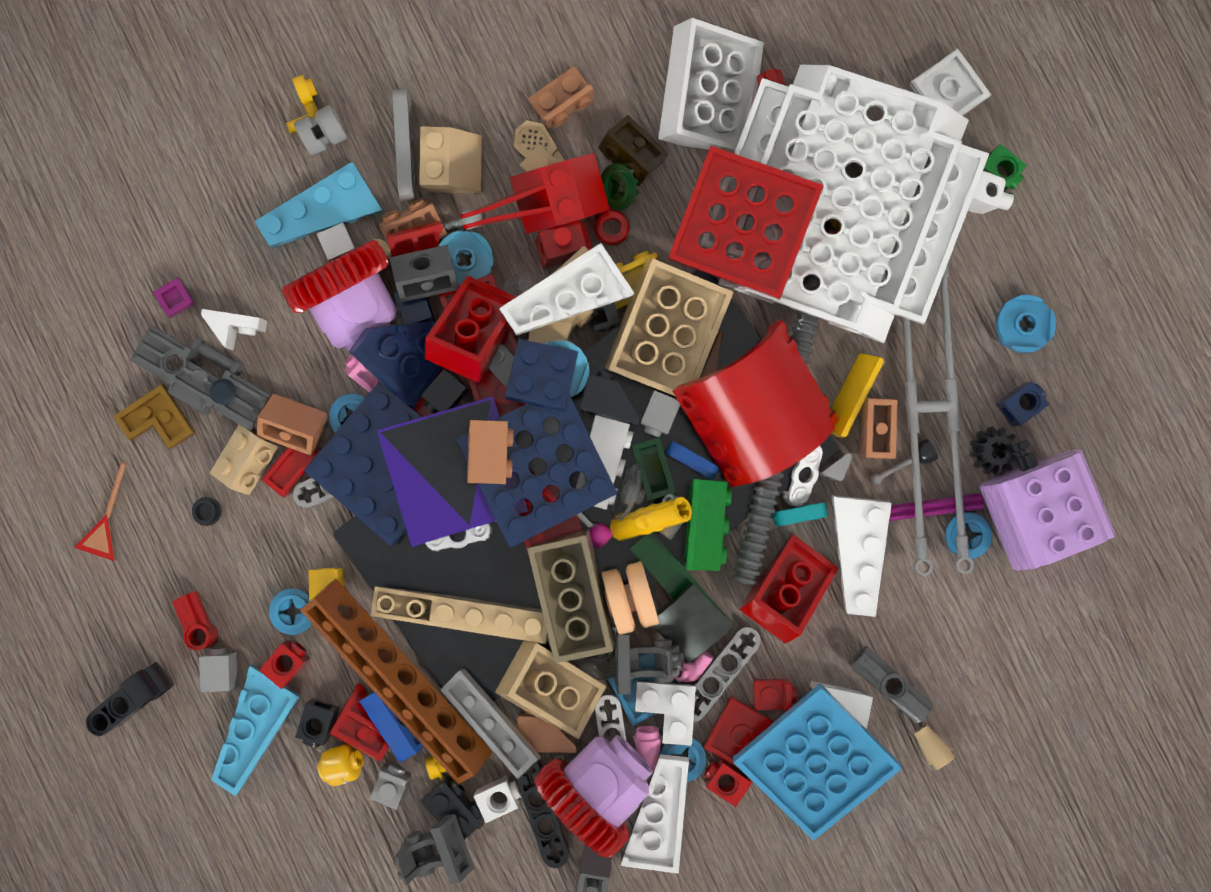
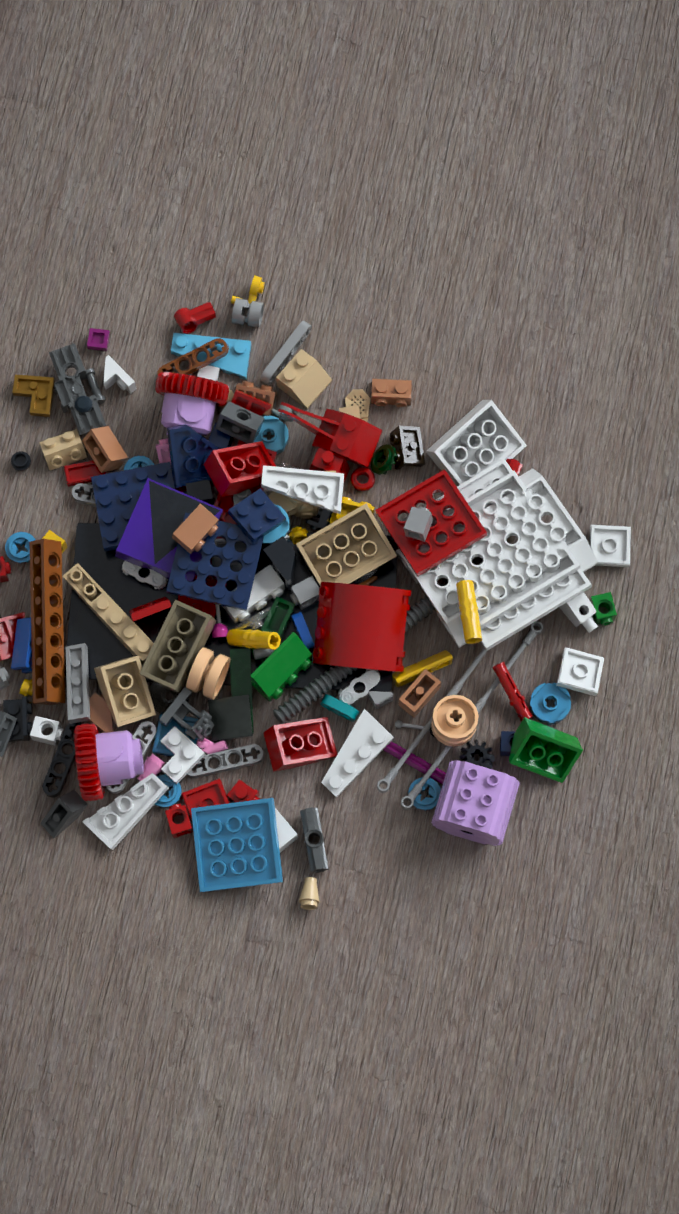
camera: 35 degrees right, 15 degrees down
none -> red tile [129,596,172,621]
none -> dark orange beam [157,338,229,376]
none -> red piece [174,302,216,334]
none -> yellow plate [288,527,308,545]
none -> light grey brick [404,507,433,542]
none -> light nougat wheel [431,695,479,747]
none -> yellow axle [456,580,482,644]
none -> red pin [492,661,532,722]
none -> green slope [509,717,583,783]
none -> white plate [556,647,604,696]

